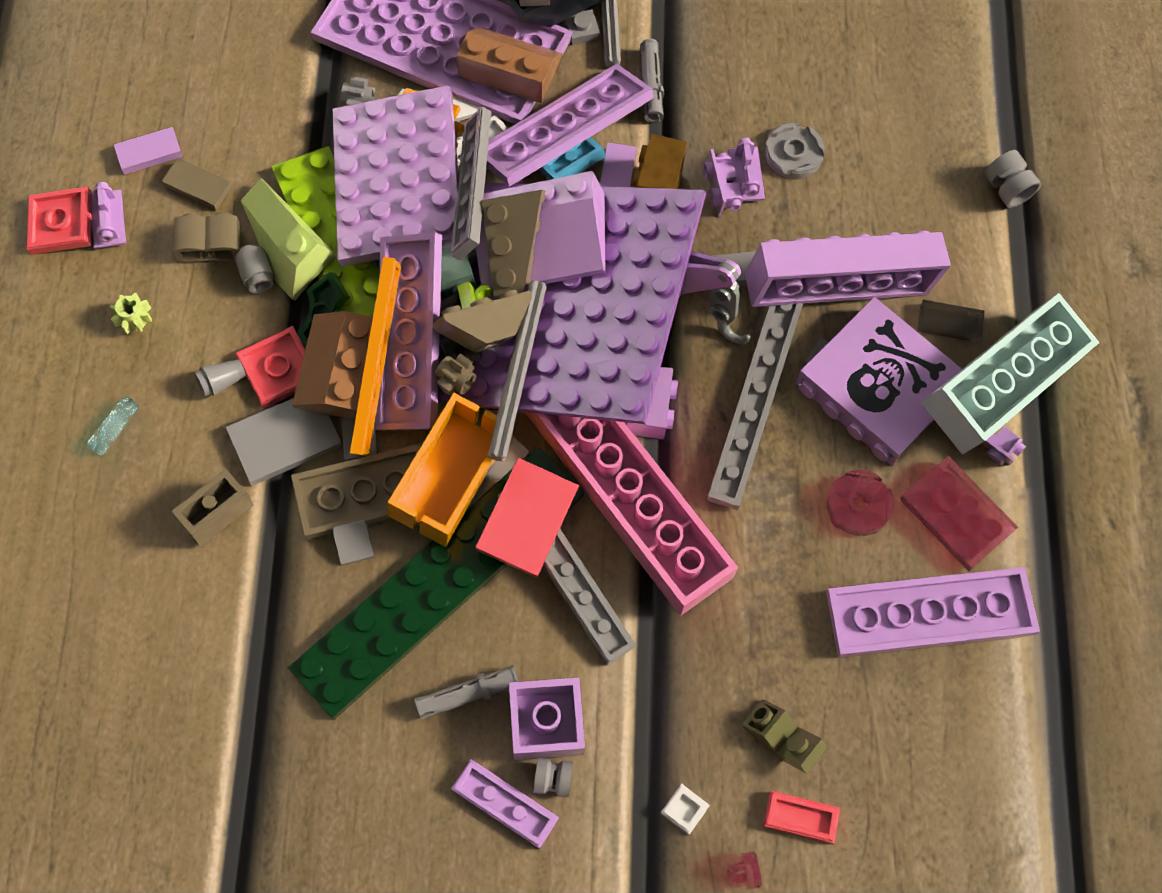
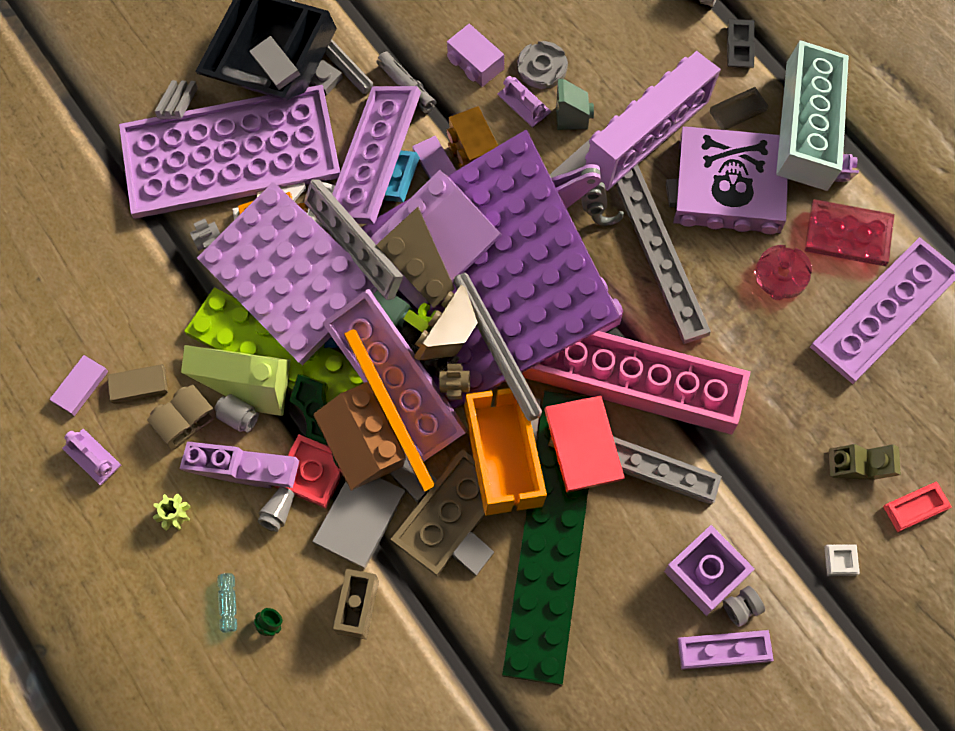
camera: 30 degrees left, 0 degrees up
coral tile [27,186,92,255] -> none
light grey pin [414,665,519,720] -> none
medium nougat slope [457,27,562,103] -> none
lavender hinge [703,149,743,217] -> none
clear pink tile [727,851,762,890] -> none
none -> lavender slope [179,442,300,488]
none -> dark green plate [254,608,283,636]
none -> lavender brick [447,24,504,87]
none -> sand green slope [556,79,594,130]
none -> dark grey slope [727,19,755,68]

